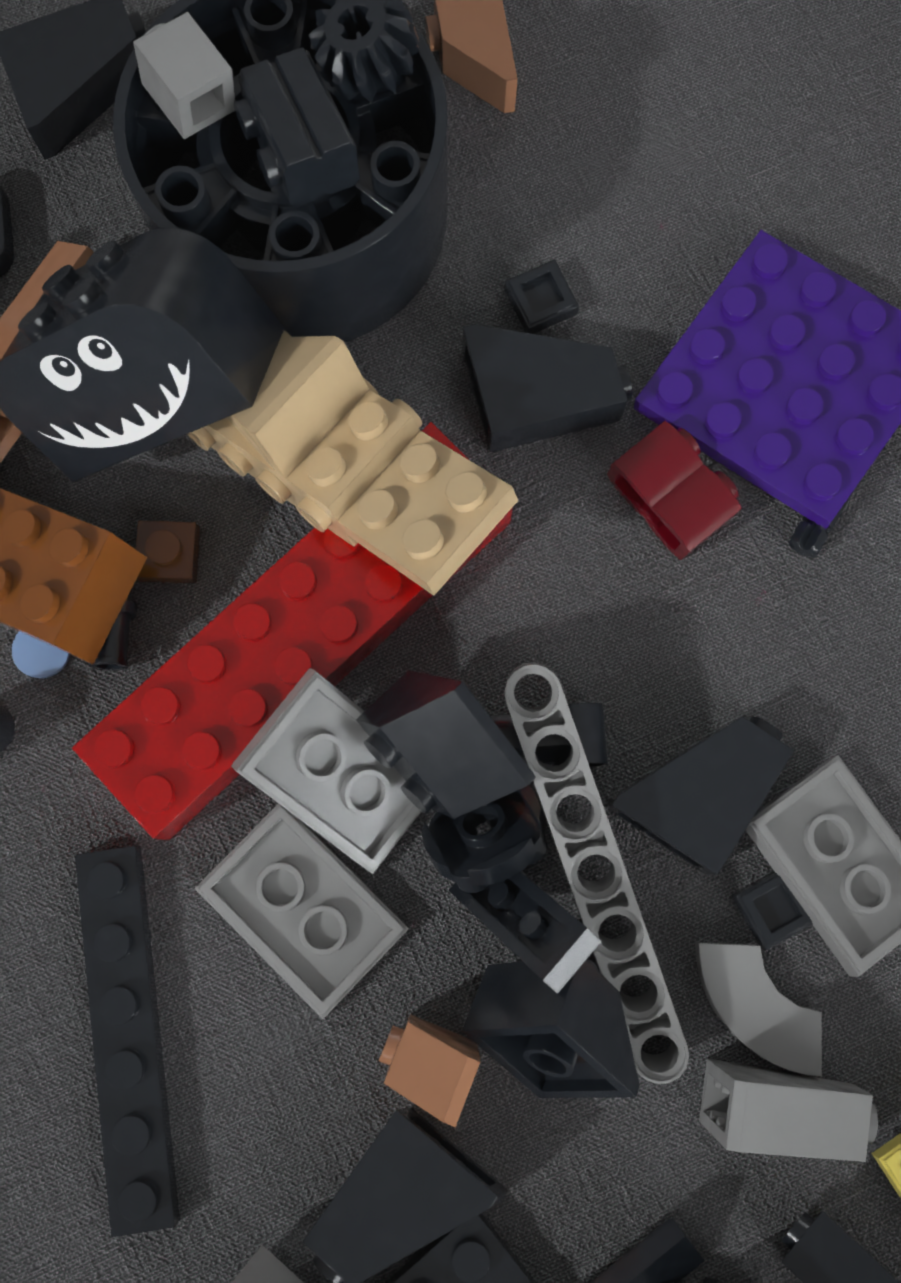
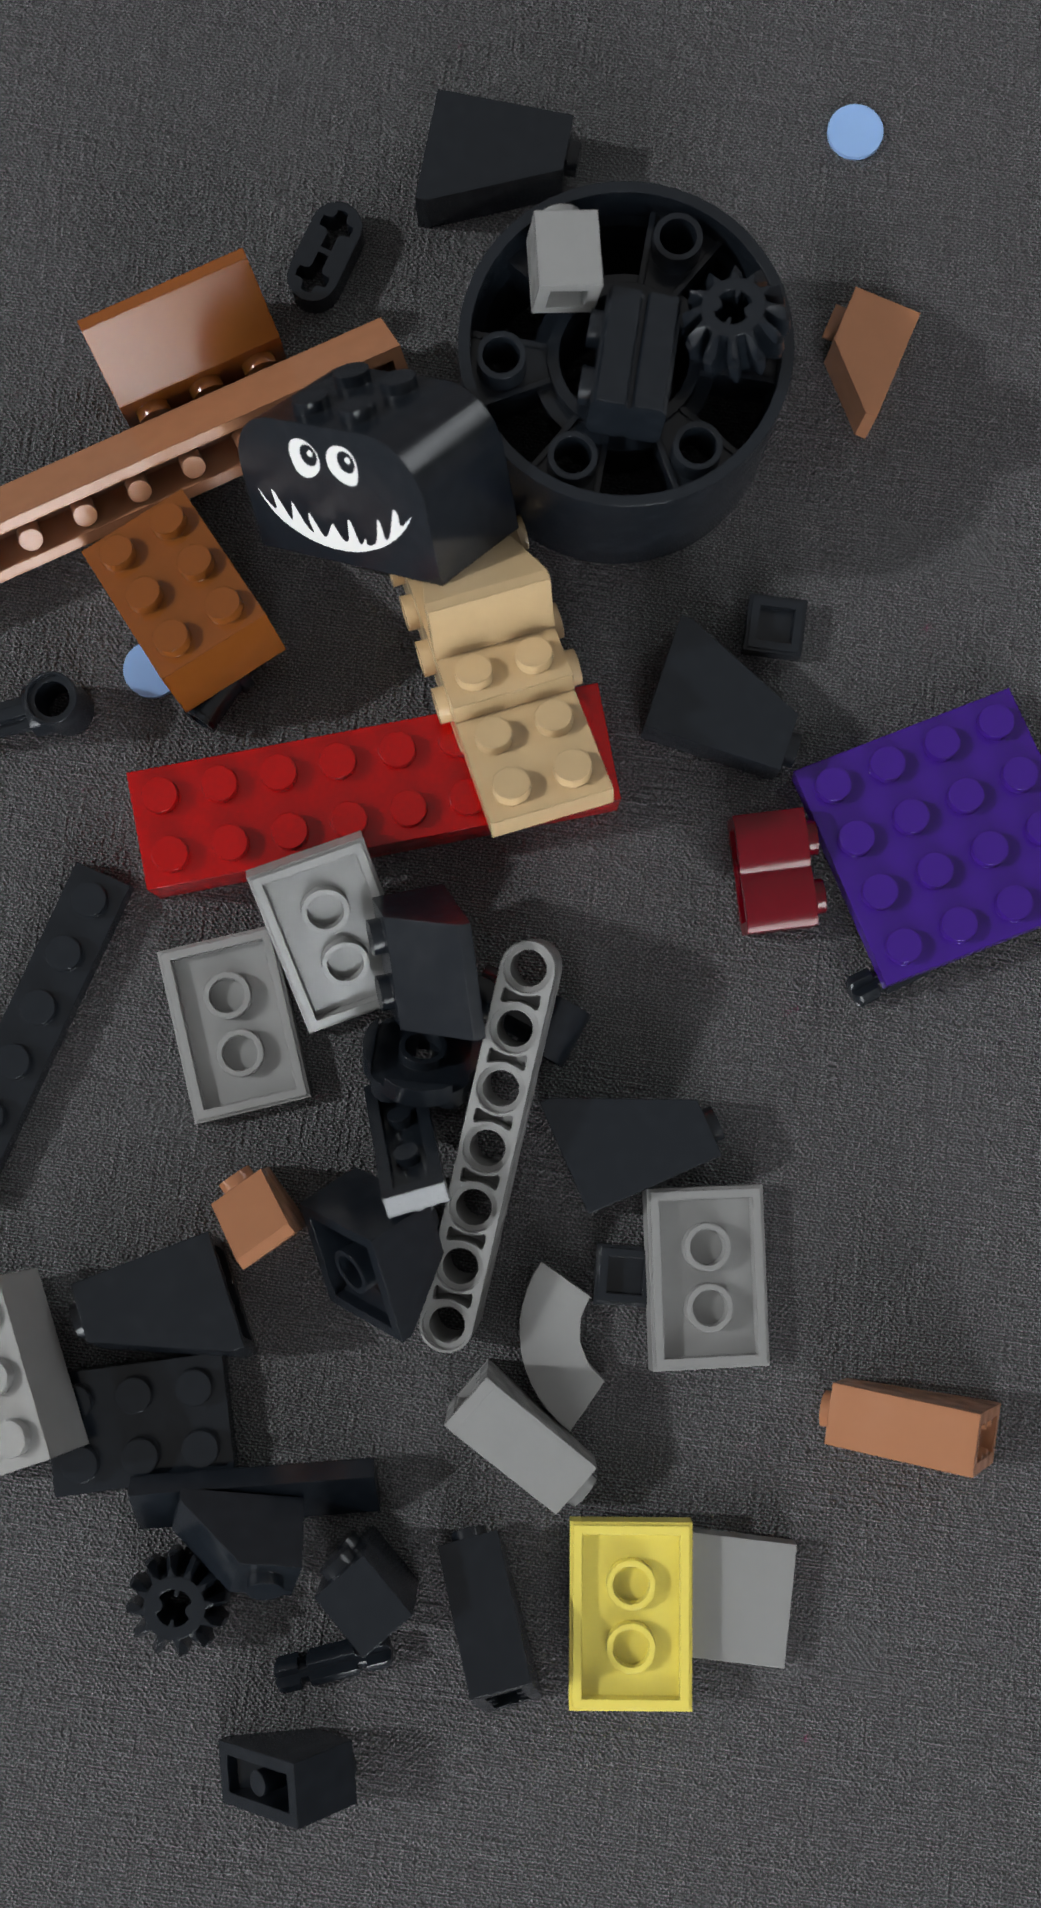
camera: 30 degrees right, 5 degrees up
reddish brown plate [136,520,200,583] -> none

